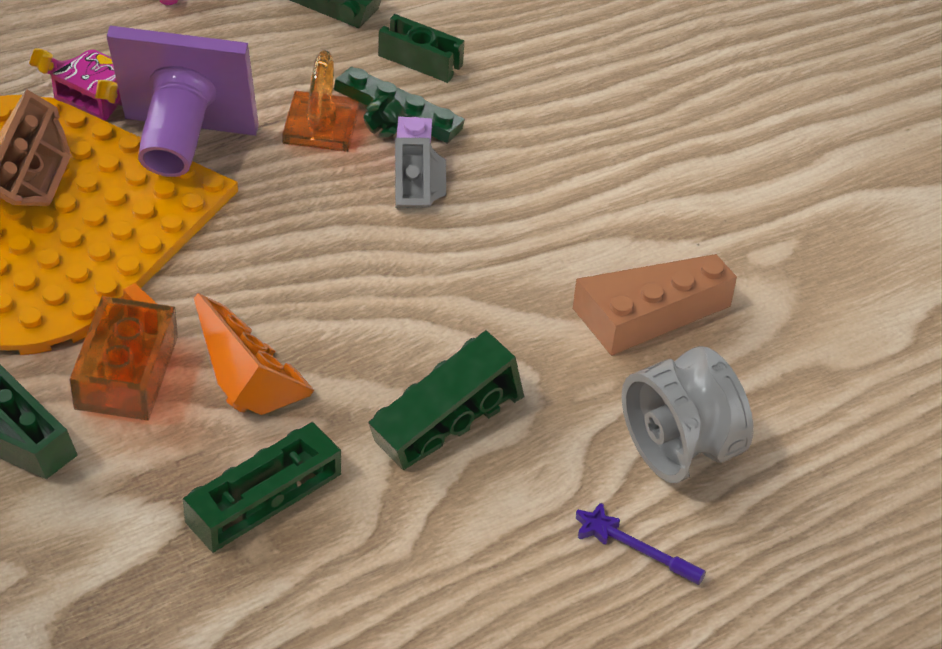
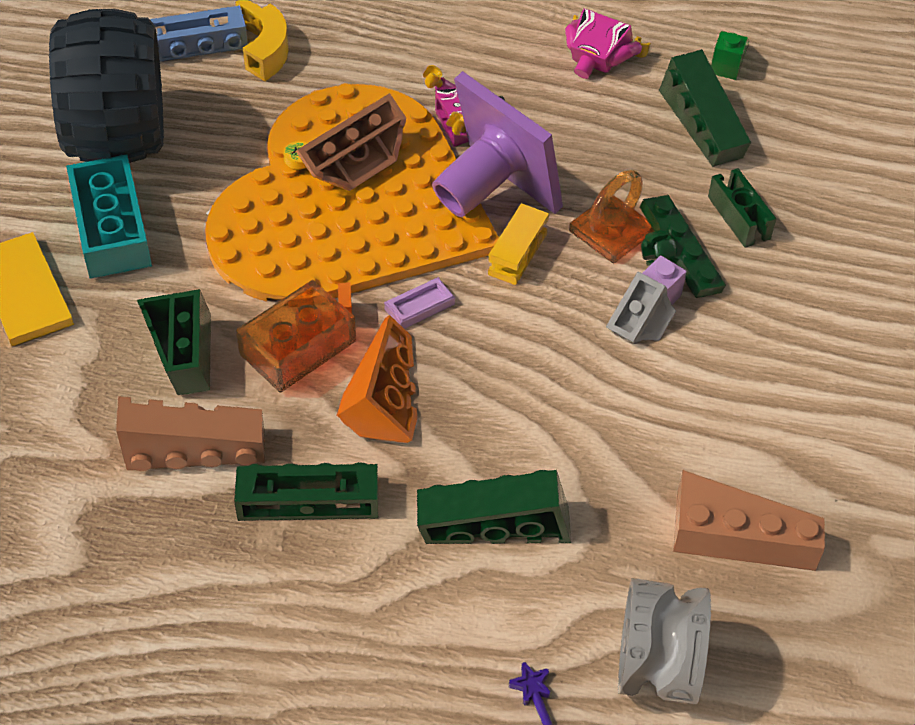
camera: 40 degrees right, 5 degrees up
none -> nougat wedge [116,396,265,471]
none -> lavender tile [384,277,455,329]
none -> yellow piece [488,203,549,285]

